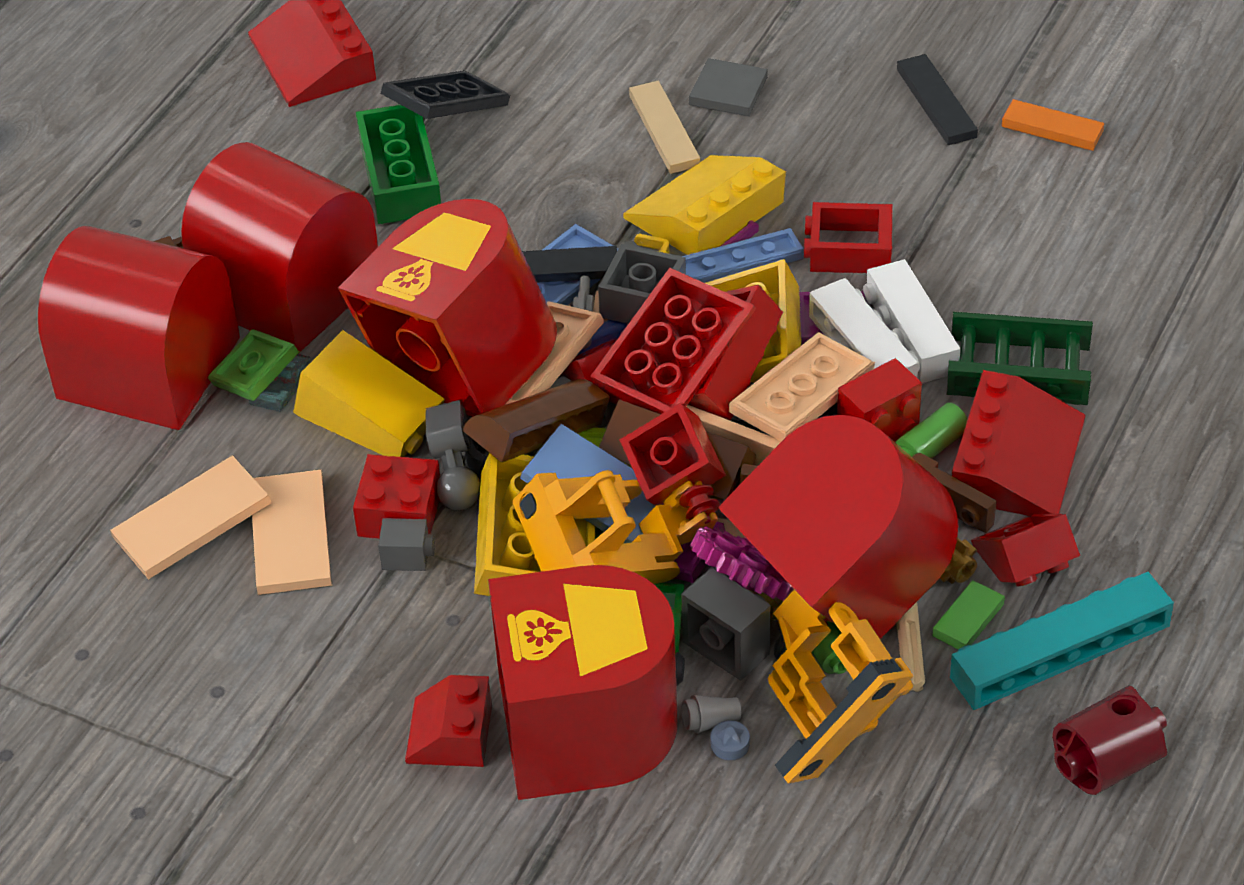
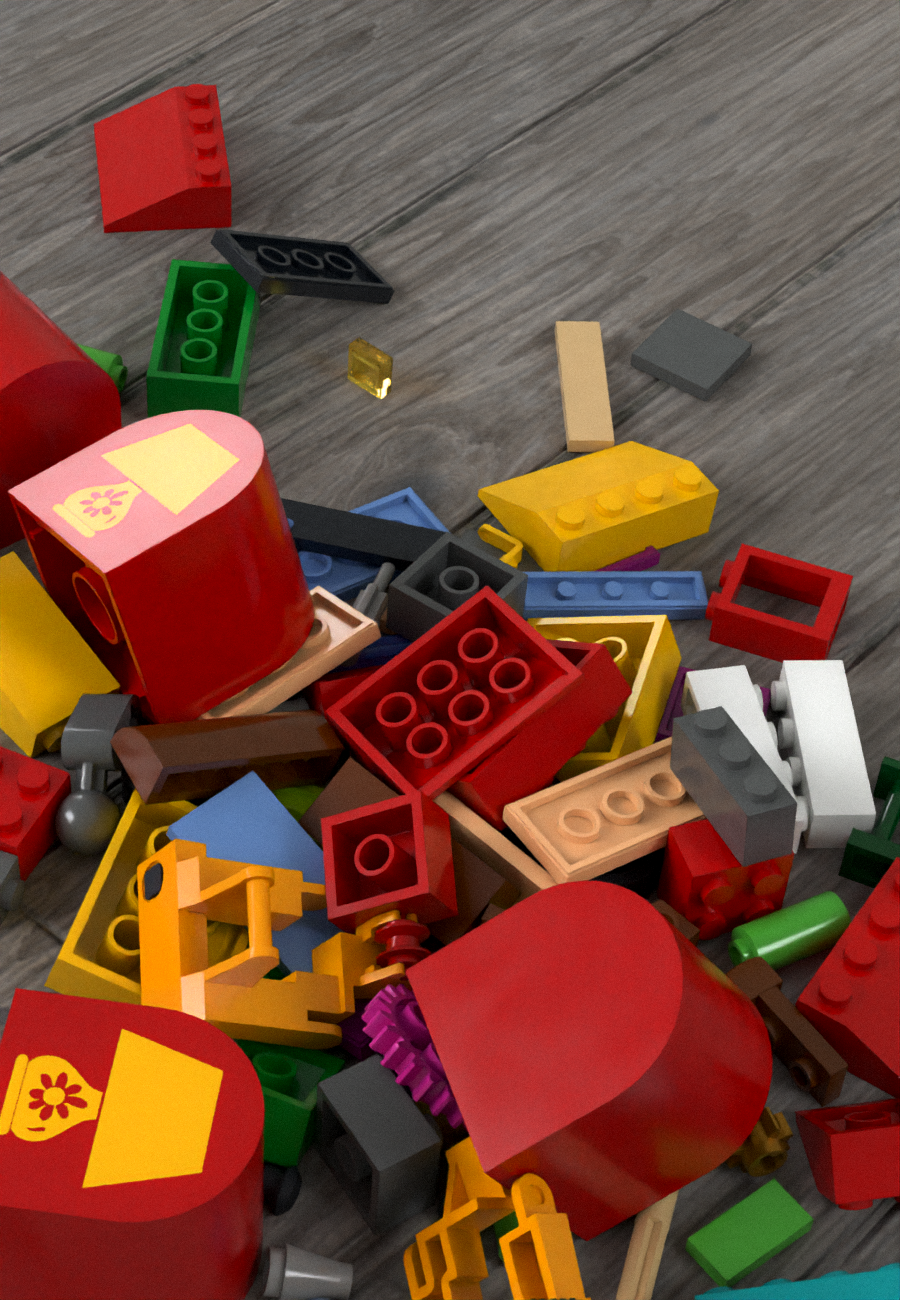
camera: 10 degrees right, 0 degrees up
none -> clear yellow tile [347,337,393,399]
none -> dark grey brick [670,706,797,867]

